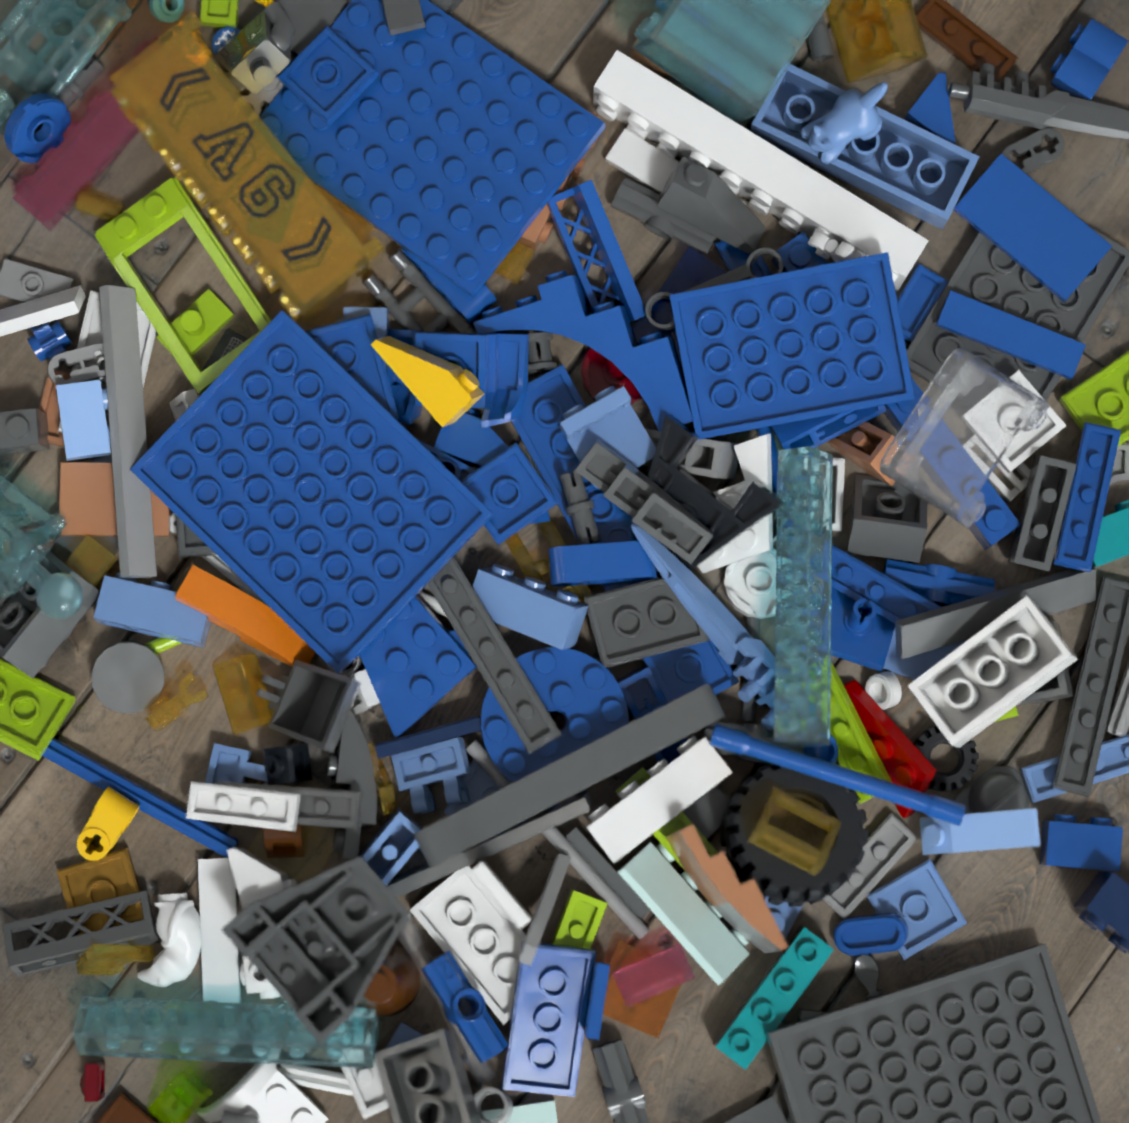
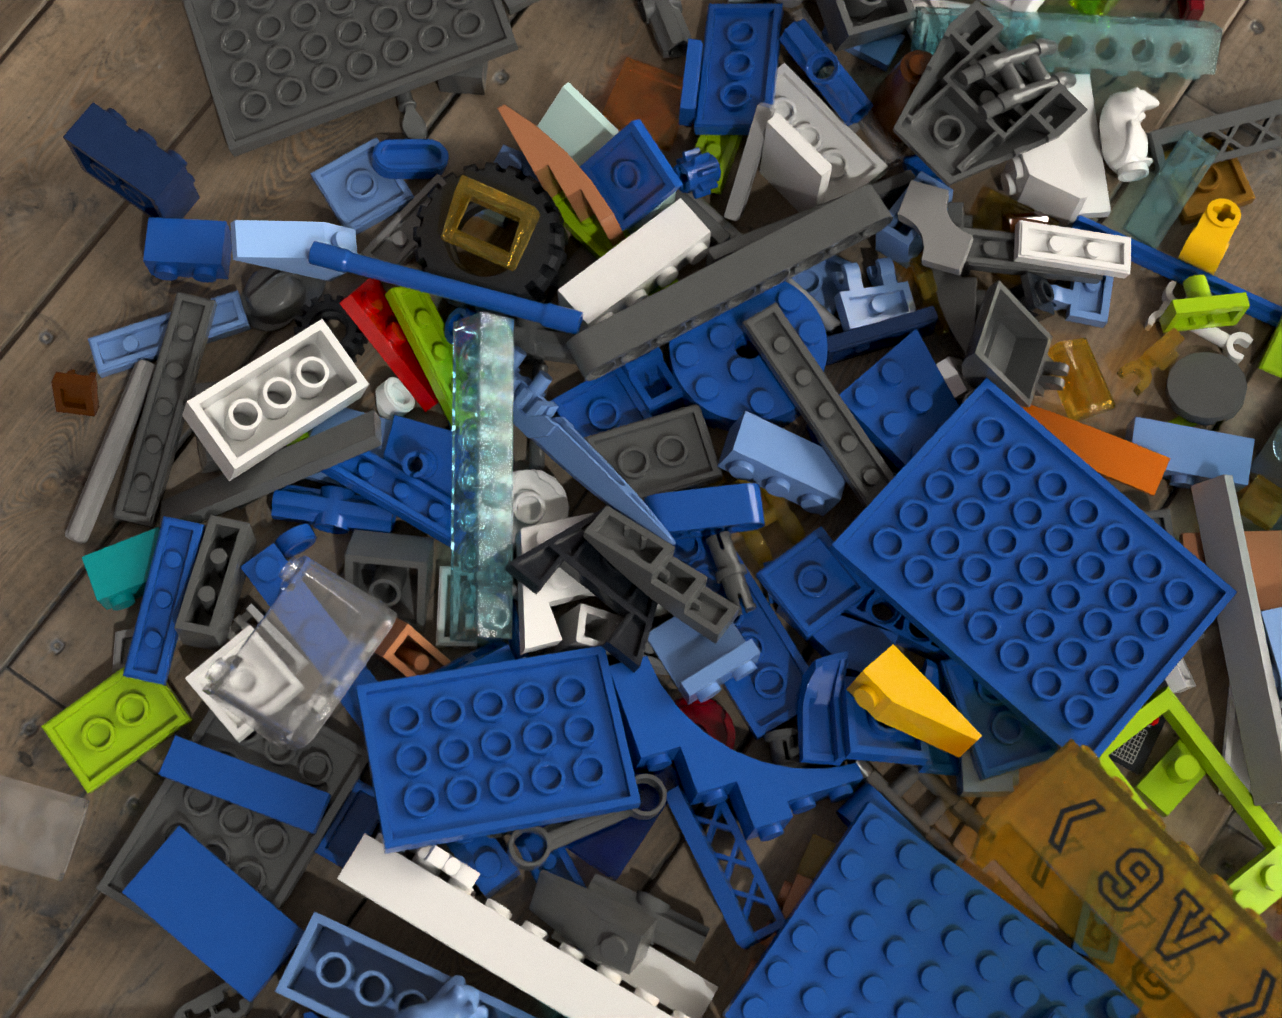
camera: 175 degrees right, 10 degrees down
clear yellow tile [76,944,155,976] -> none
clear pink tile [612,943,695,1007] -> none
teal piece [713,926,834,1070] -> none
none -> blue tile [274,524,317,558]
none -> blue plate [580,119,683,231]
none -> blue gear [673,147,721,199]
none -> light grey tile [898,180,973,276]
none -> dark grey piece [959,38,1077,120]
none -> clear light blue tile [1121,130,1220,249]
none -> white bar [1144,281,1253,365]
none -> lime tile [1159,274,1250,333]

